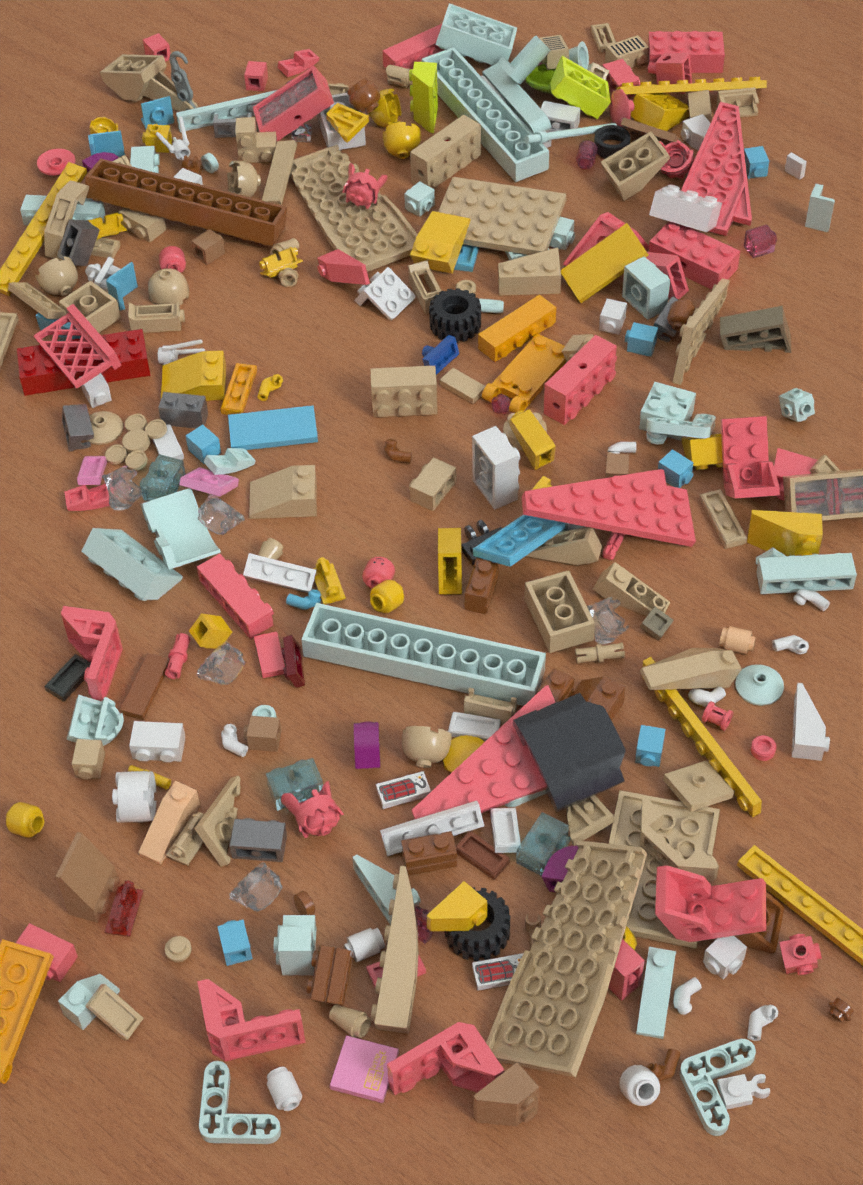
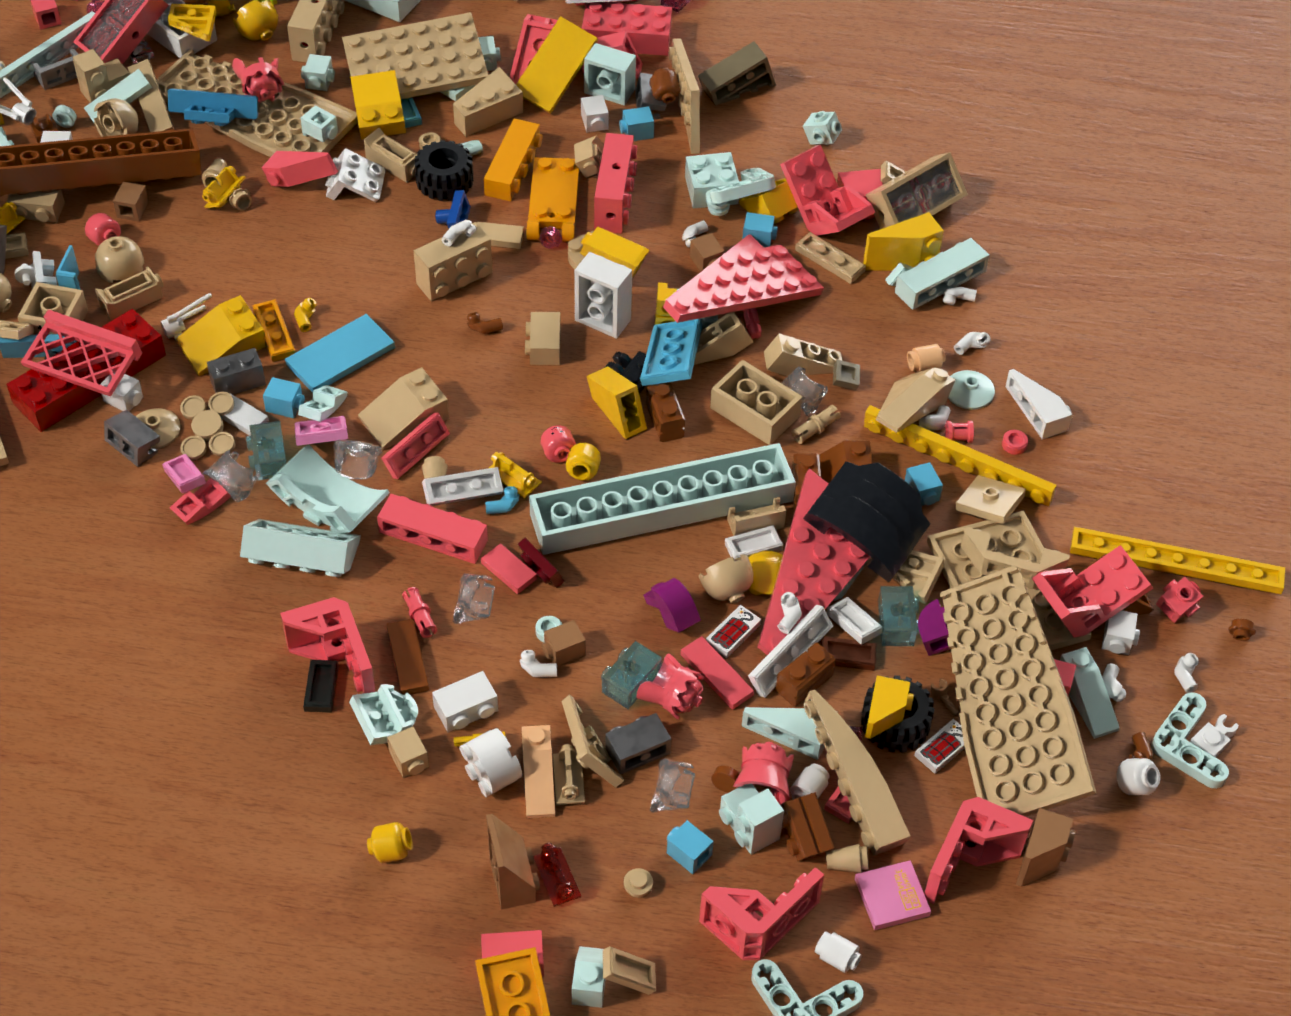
camera: 35 degrees left, 0 degrees up
yellow brick [189,613,232,649] -> none
none -> light aqua tile [84,69,152,123]
none -> dark azure bracket [168,88,258,126]
none -> light aqua brick [300,105,338,142]
none -> coral tile [381,413,450,479]
none -> white arm [441,220,476,246]
none -> coral tile [680,636,754,710]
none -> coral hat [733,742,794,805]
none -> white arm [777,592,802,634]

